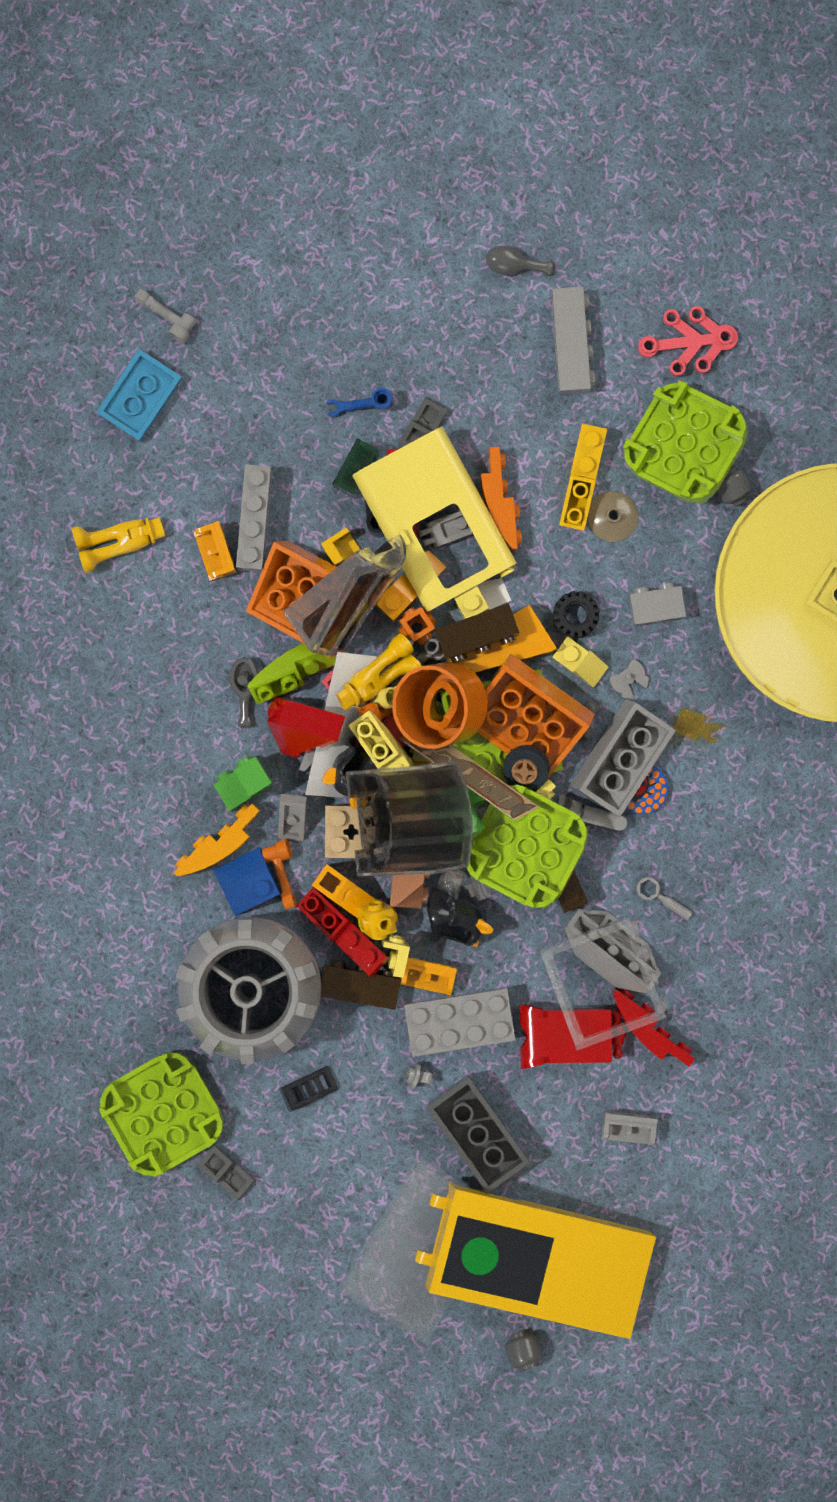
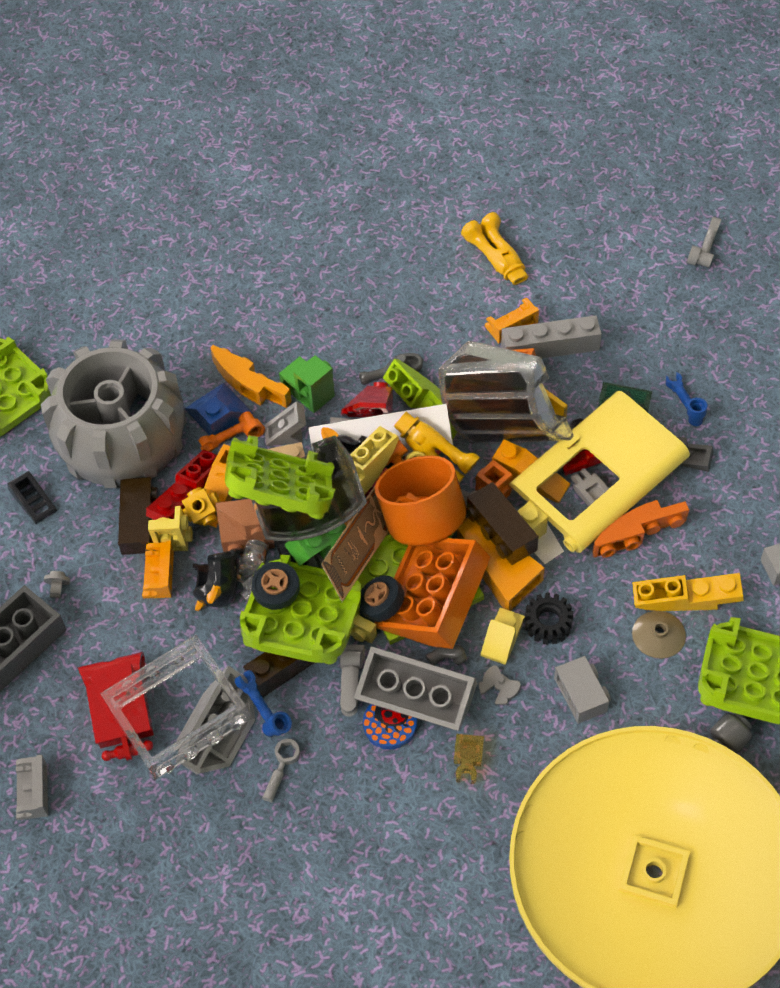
camera: 75 degrees right, 30 degrees down
dark azure plate [96,349,183,442] -> none
light grey brick [404,987,516,1057] -> none
red slope [611,988,695,1067] -> none
none -> lime plate [225,435,336,519]
none -> blue brick [235,670,292,737]
none -> black wheel [252,562,300,610]

